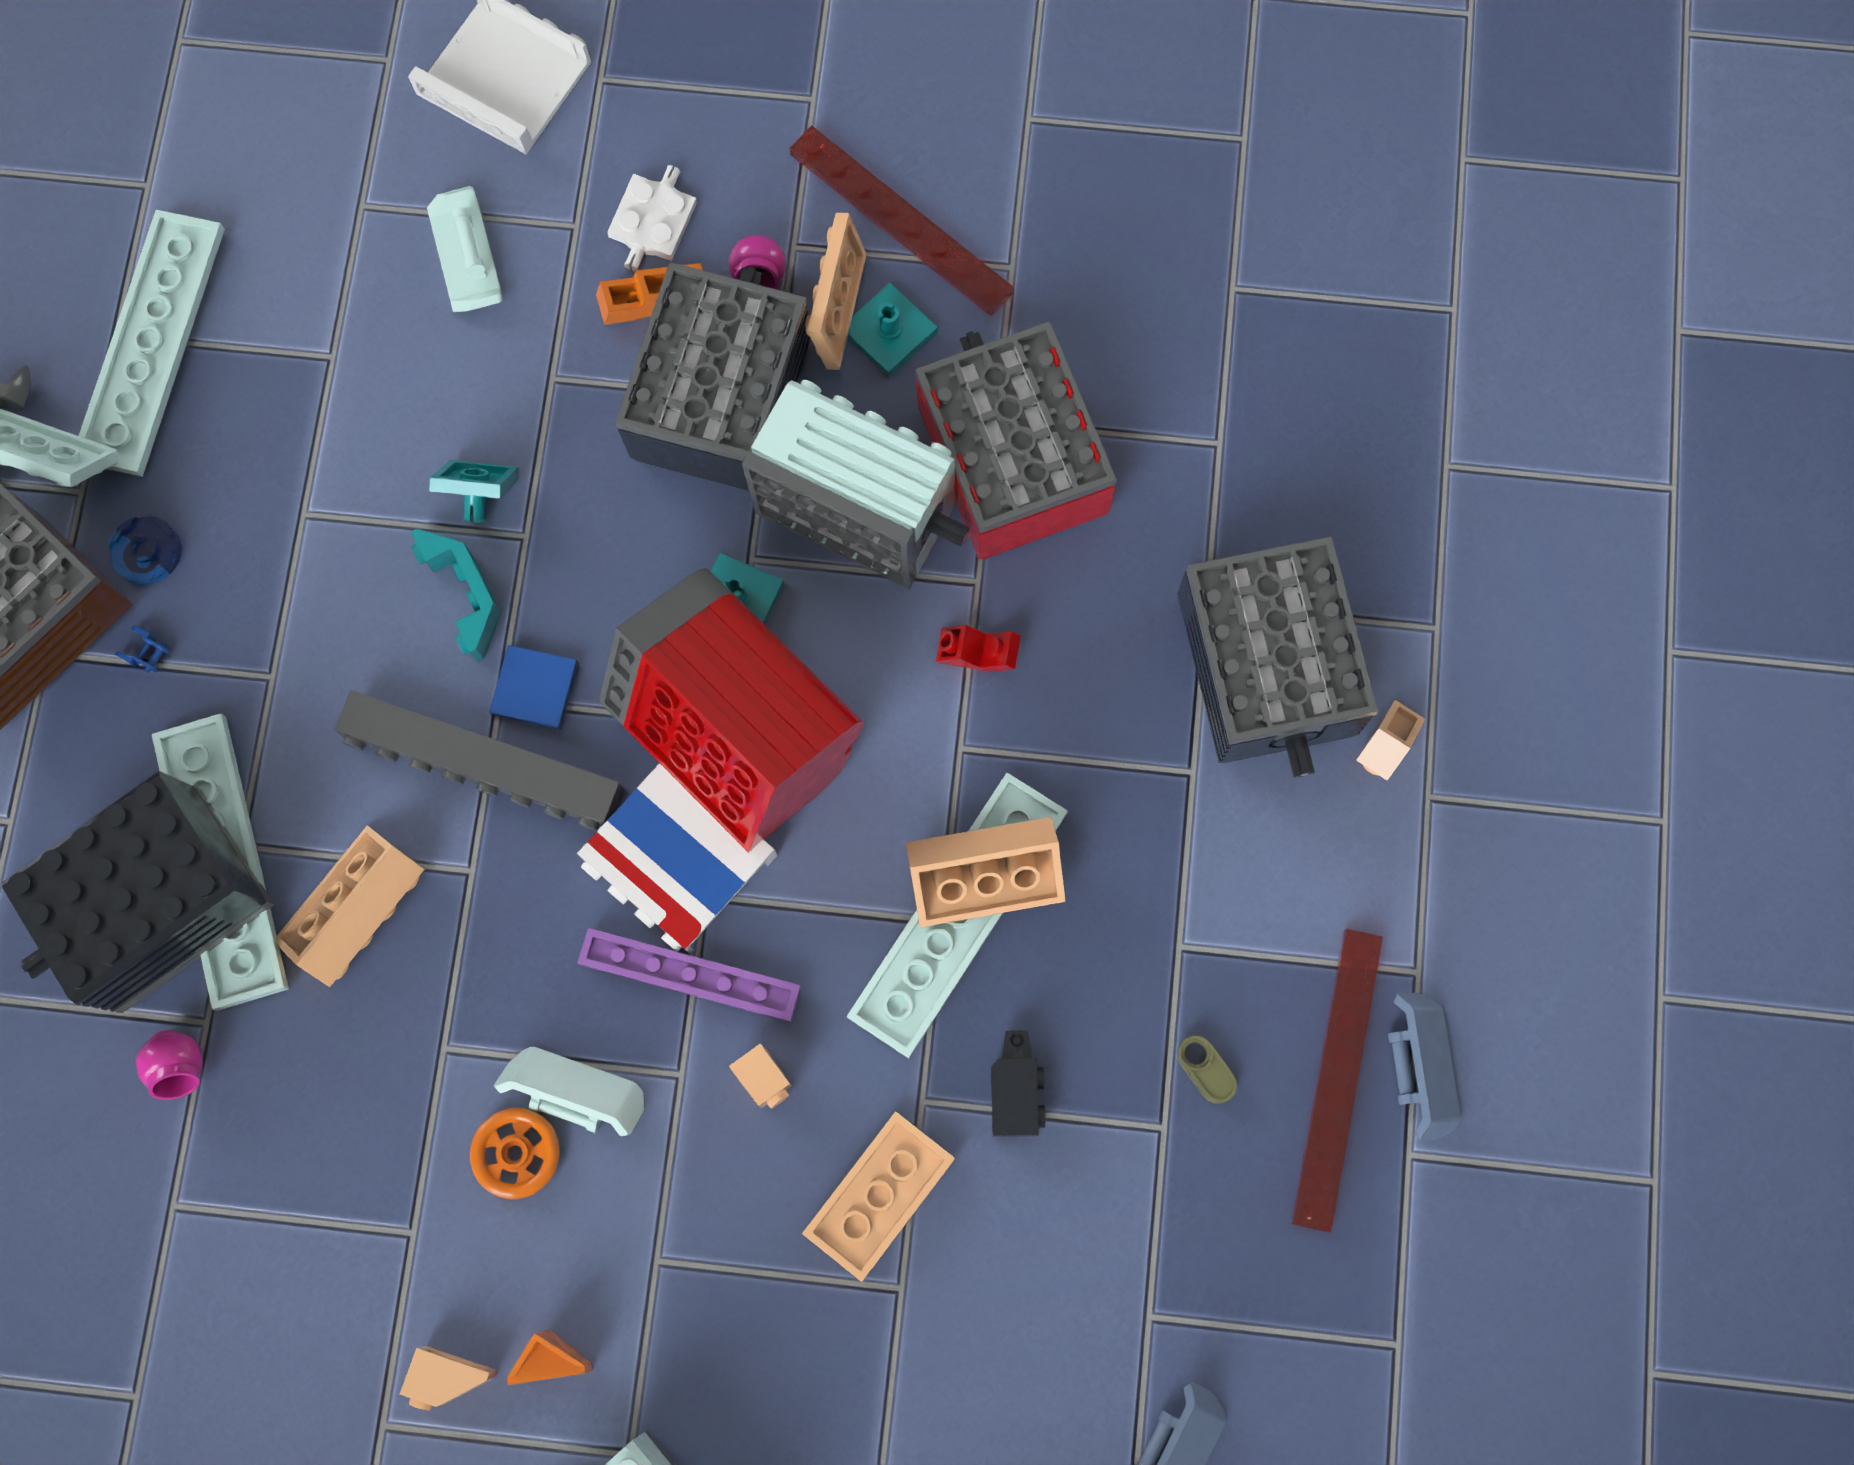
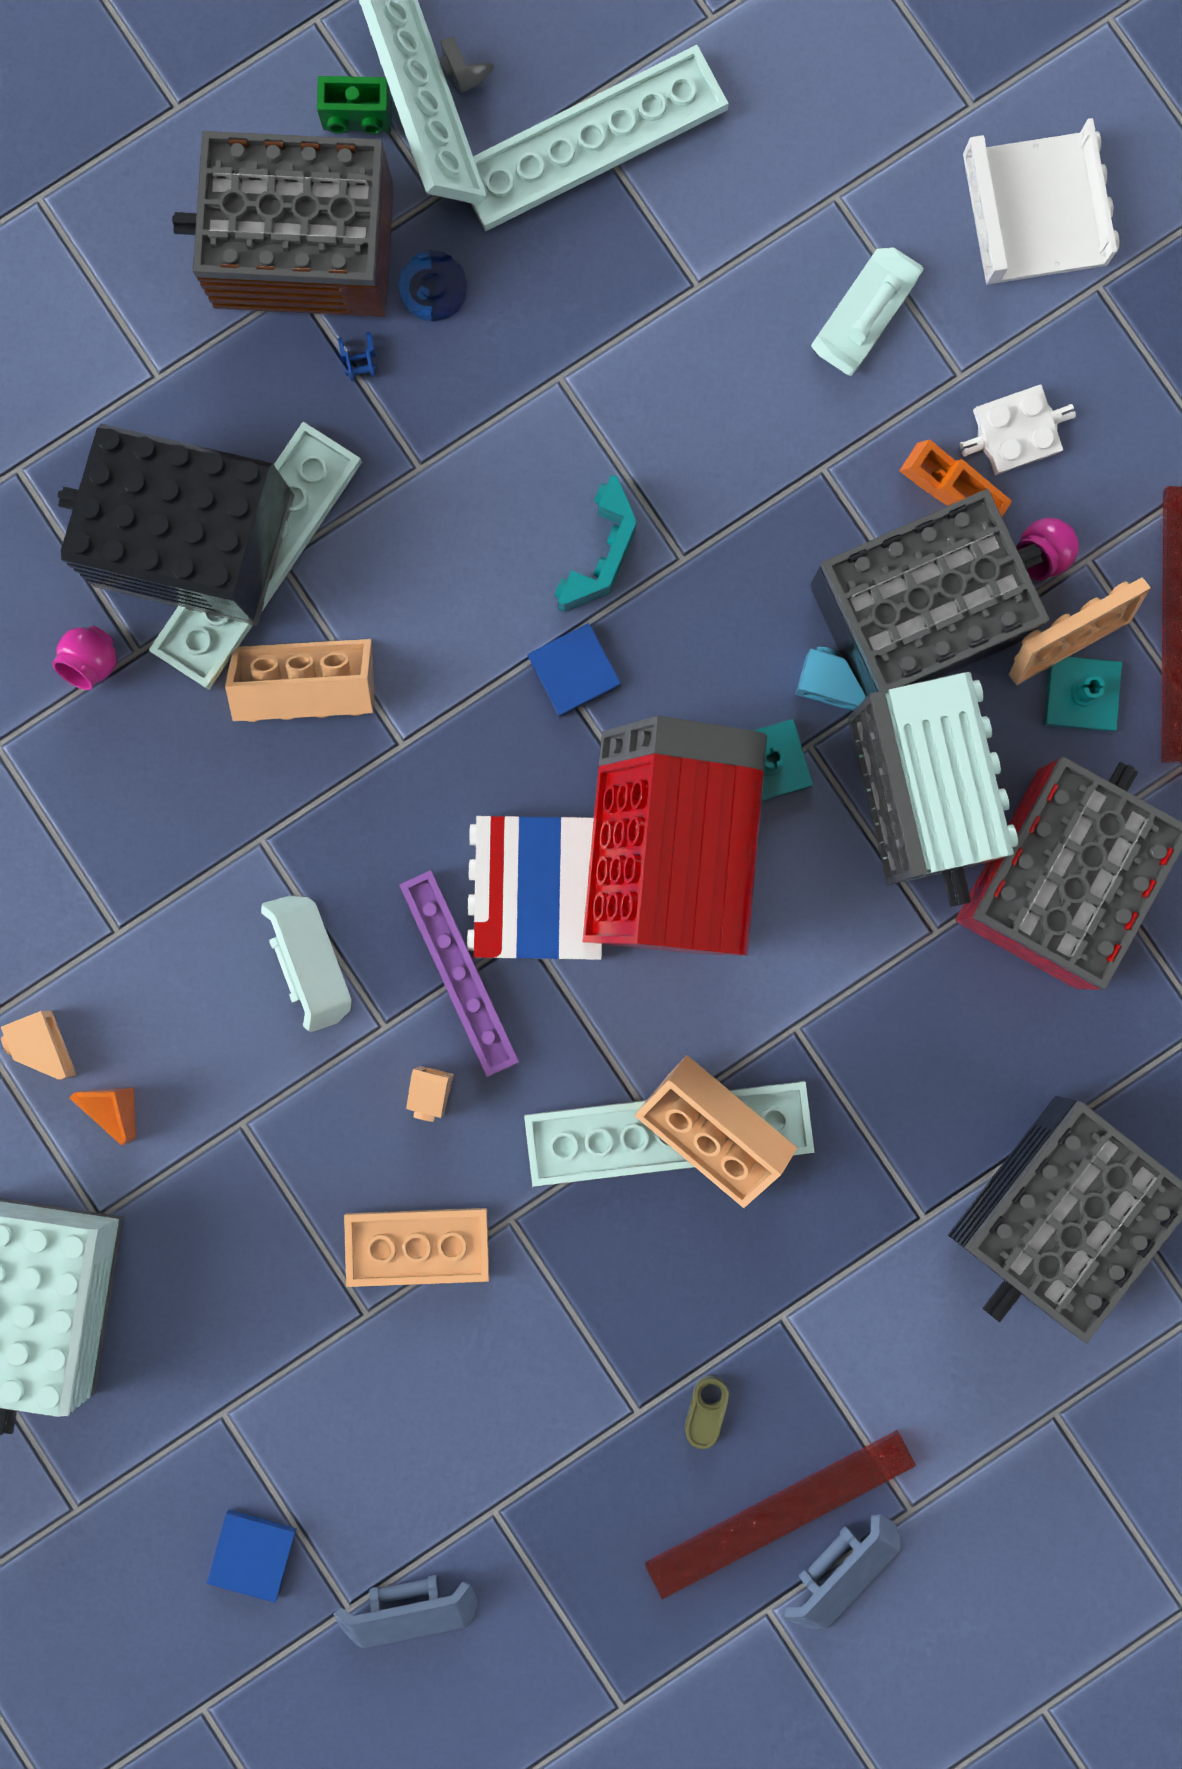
camera: 50 degrees right, 10 degrees up
dark grey brick [334,690,625,831] -> none
teal tile [430,460,519,523] -> none
orange plate [470,1107,560,1199] -> none
red slope [935,625,1021,672] -> none
black hinge [991,1030,1045,1137] -> none
light nougat slope [1357,700,1426,780] -> none
none -> medium azure slope [795,647,866,711]

